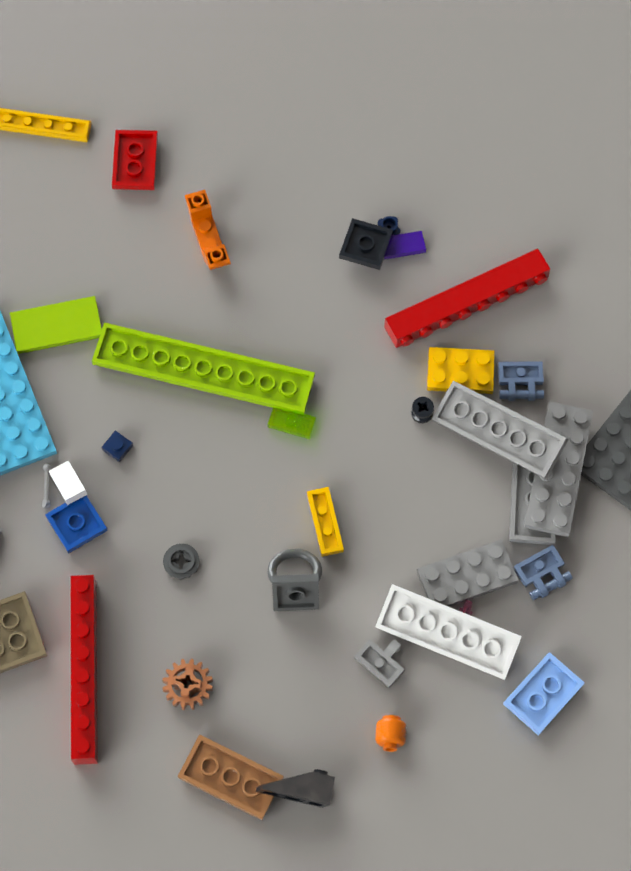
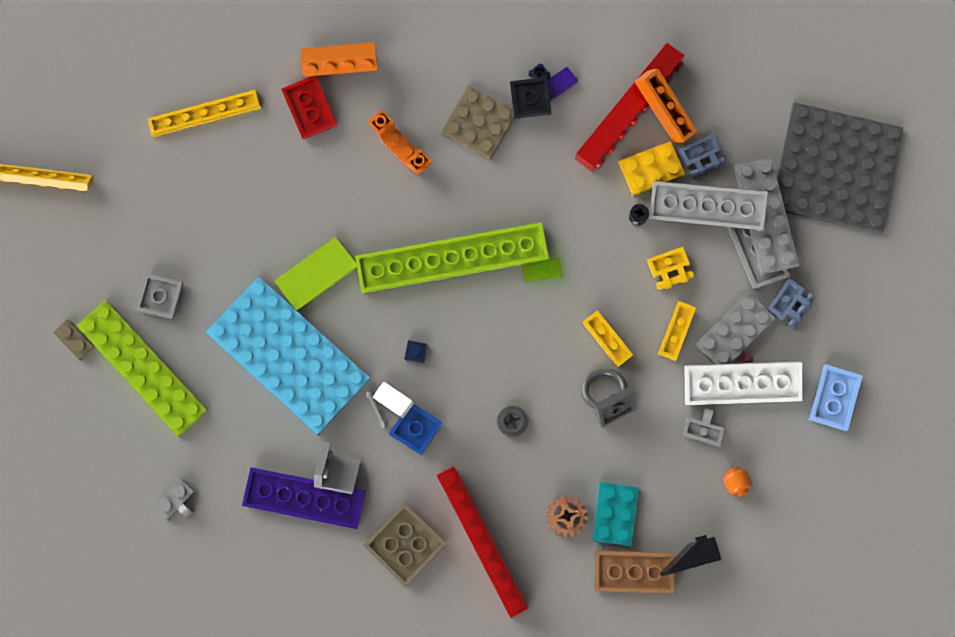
camera: 25 degrees left, 10 degrees up
none -> orange brick [301,42,377,77]
none -> dark tan plate [441,86,514,160]
none -> teal plate [592,482,639,547]
none -> orange brick [634,68,697,143]
none -> yellow plate [647,247,694,290]
none -> yellow plate [657,301,696,361]

